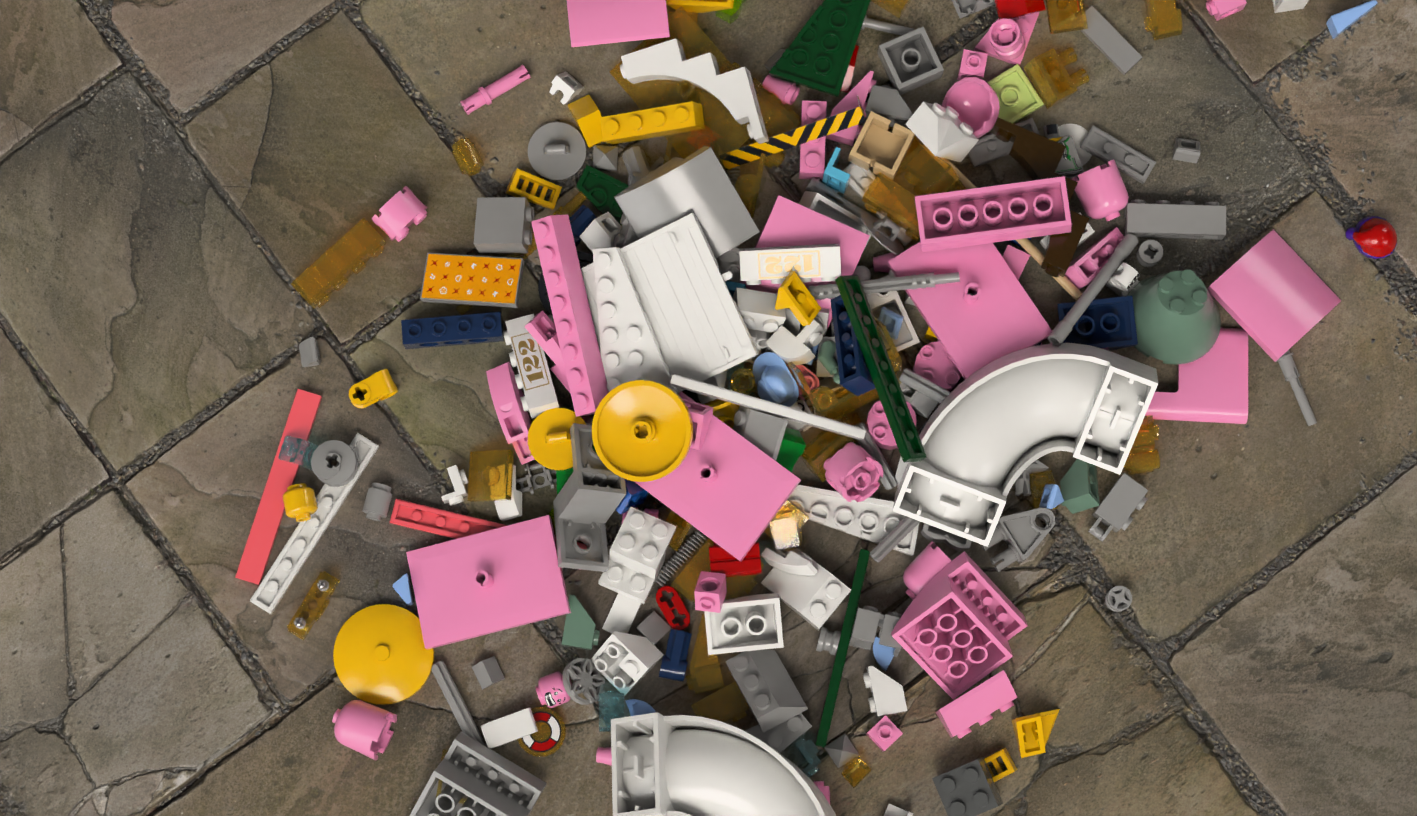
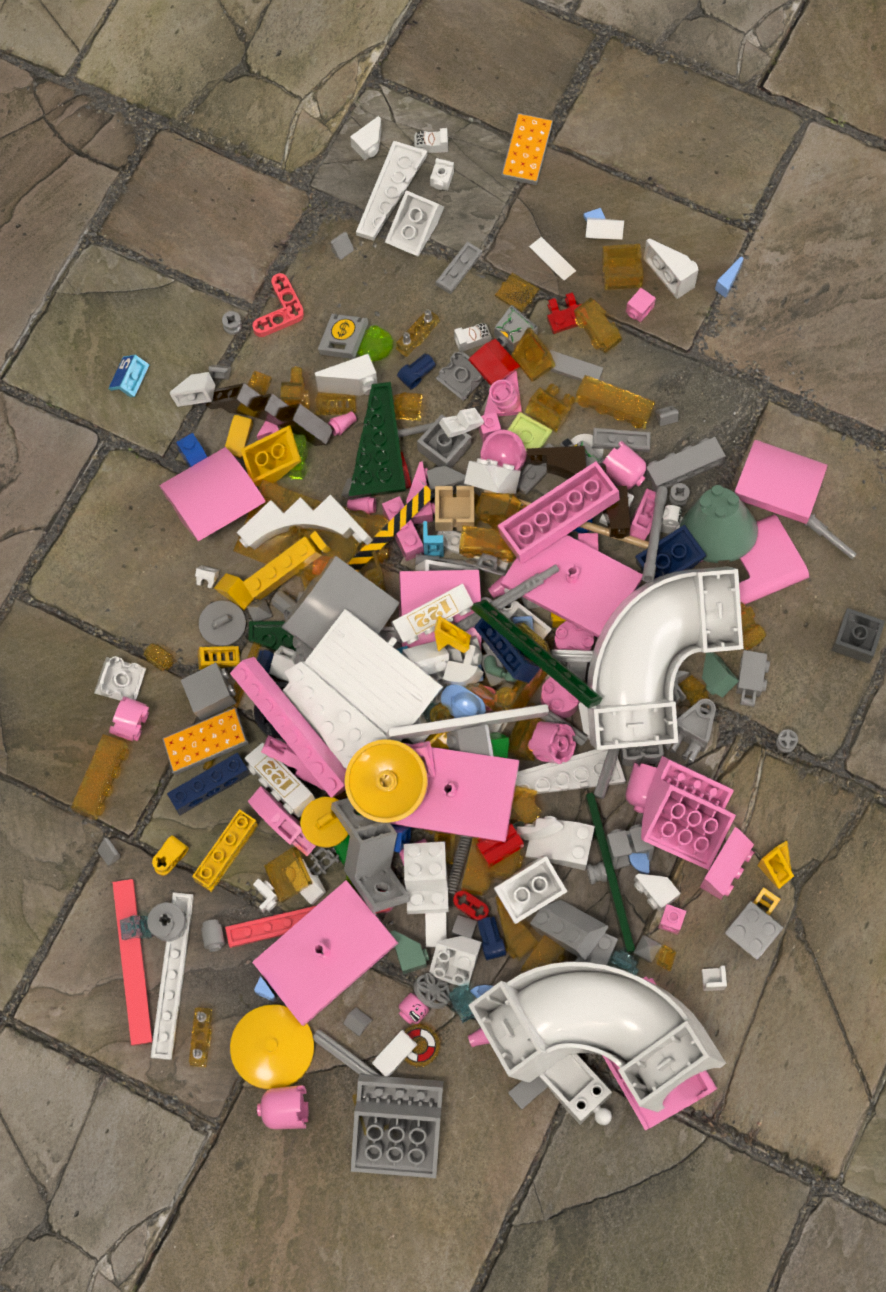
camera: 25 degrees left, 10 degrees down
yellow head [283,483,318,522] -> none
bright pink pin [460,64,531,115] -> none
bright pink brick [694,571,727,613] -> none
light blue slope [1039,484,1064,509] -> none
red piece [1345,216,1397,259] -> none
none -> white slope [94,656,146,701]
none -> yellow brick [192,809,258,892]
none -> yellow tile [310,531,332,554]
none -> white slope [439,408,484,438]
none -> clear yellow brick [575,375,655,429]
none -> dark grey brick [831,608,885,664]

